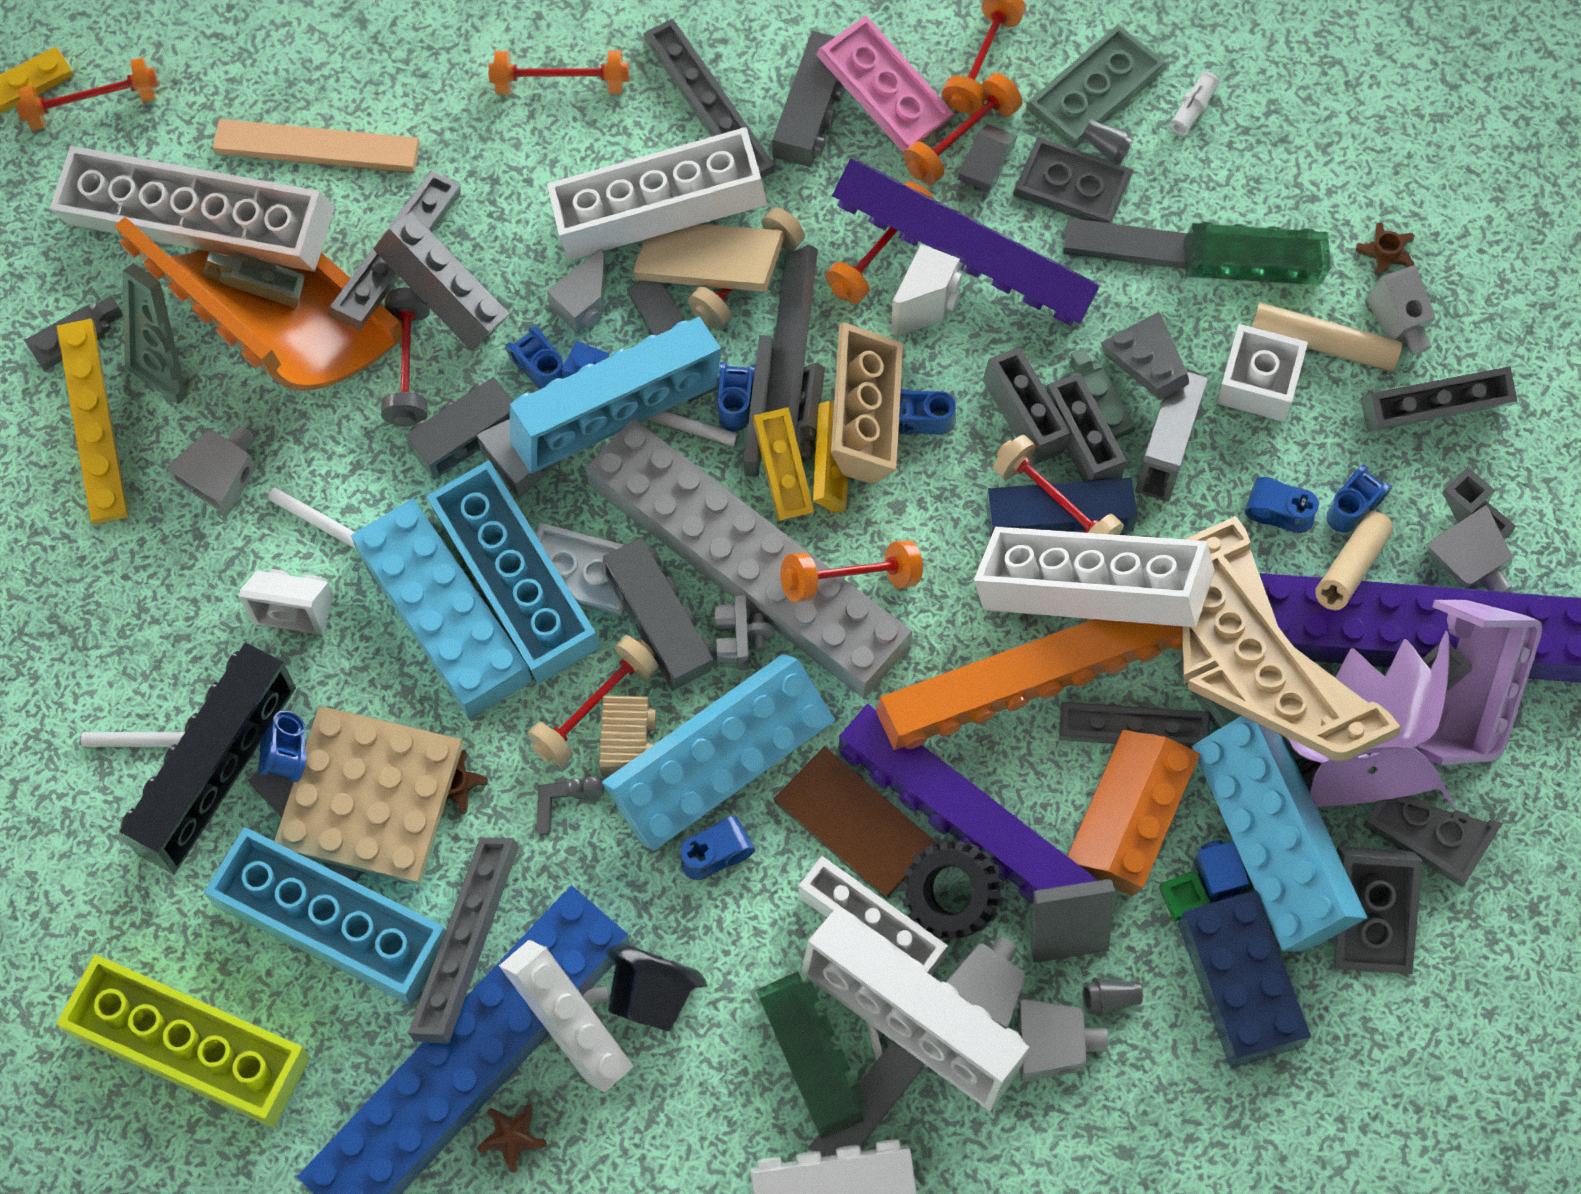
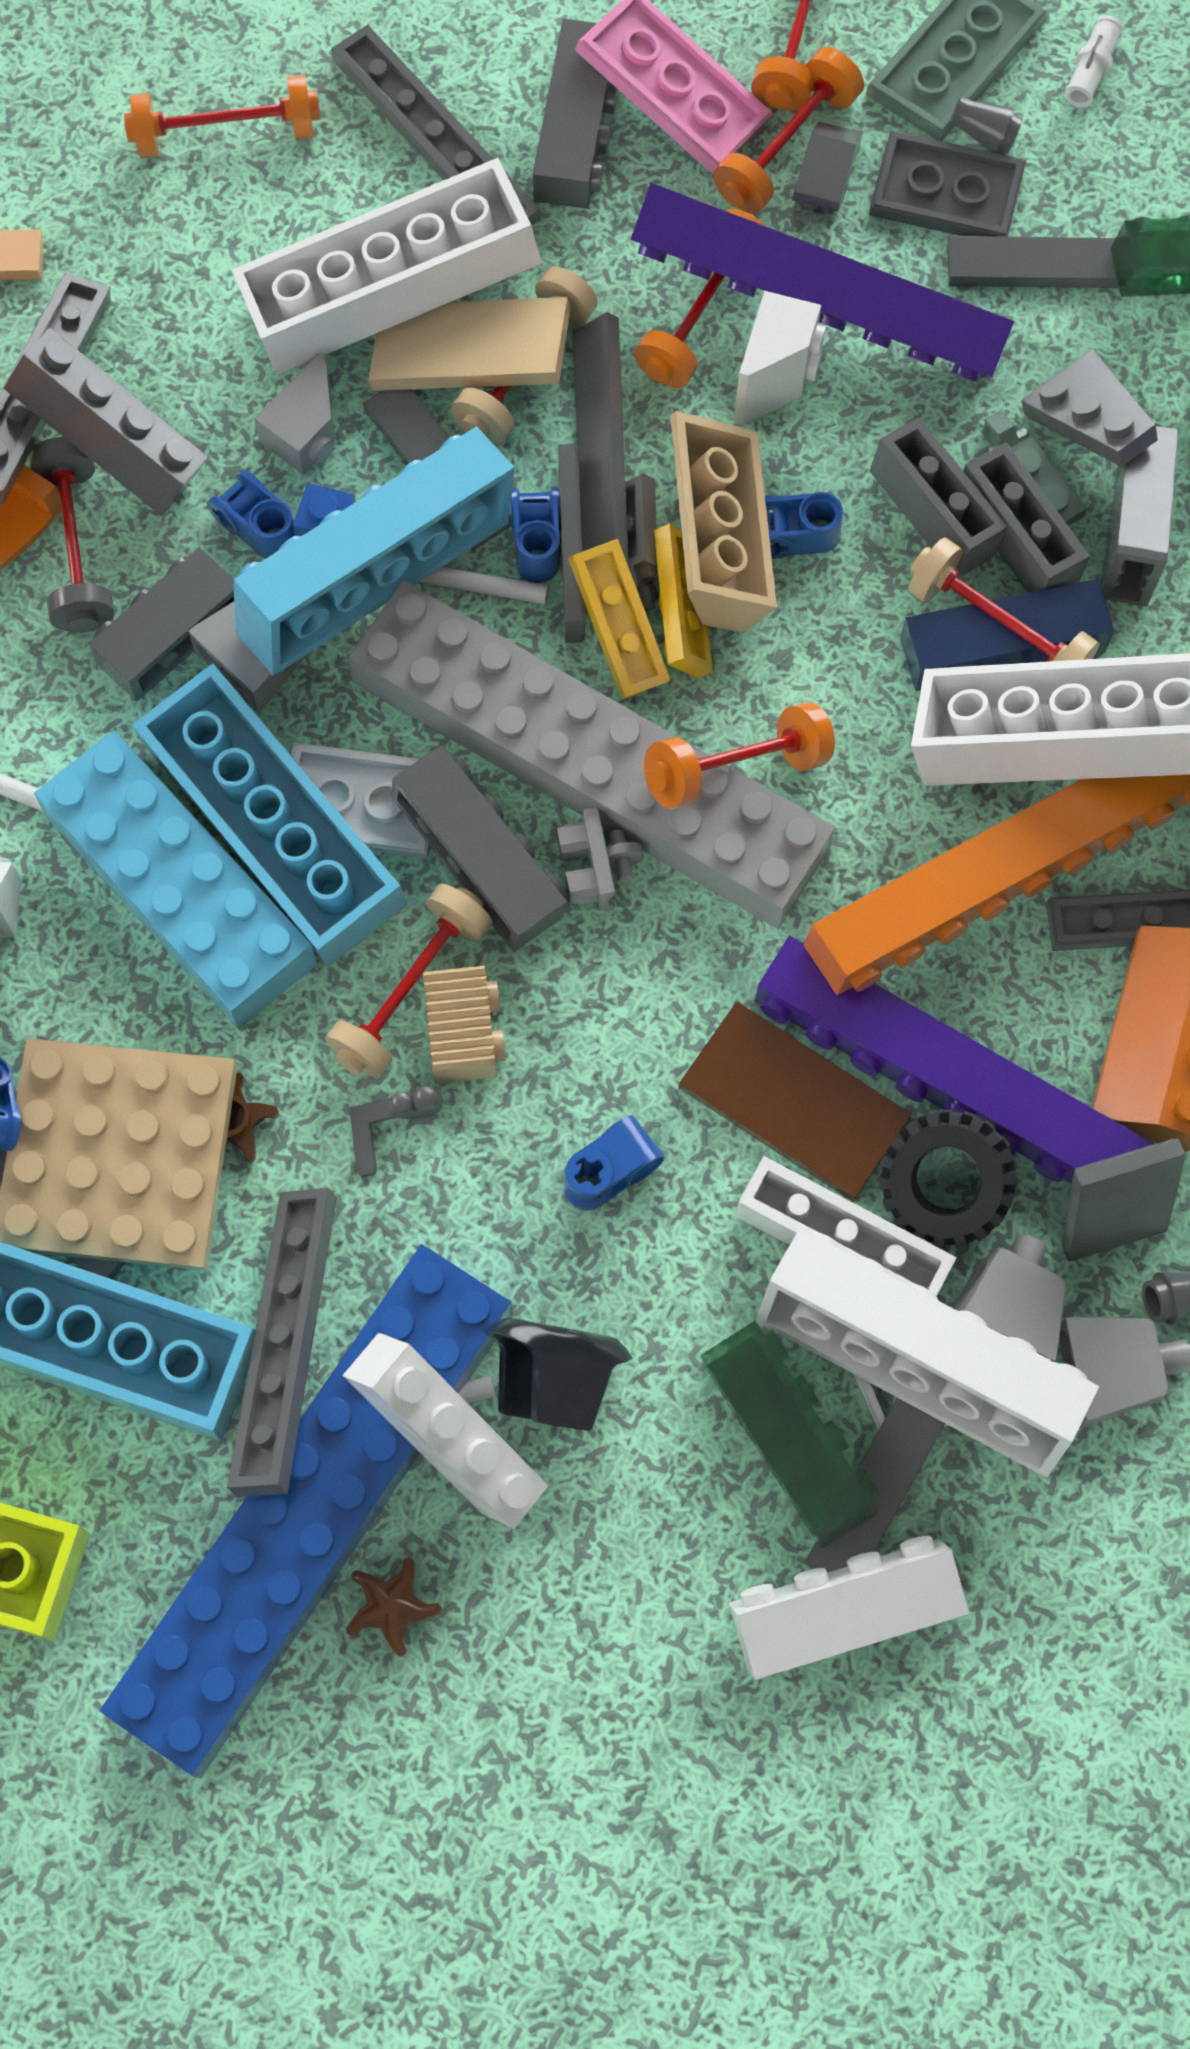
camera: 10 degrees left, 5 degrees up
medium azure brick [601,654,835,851] -> none

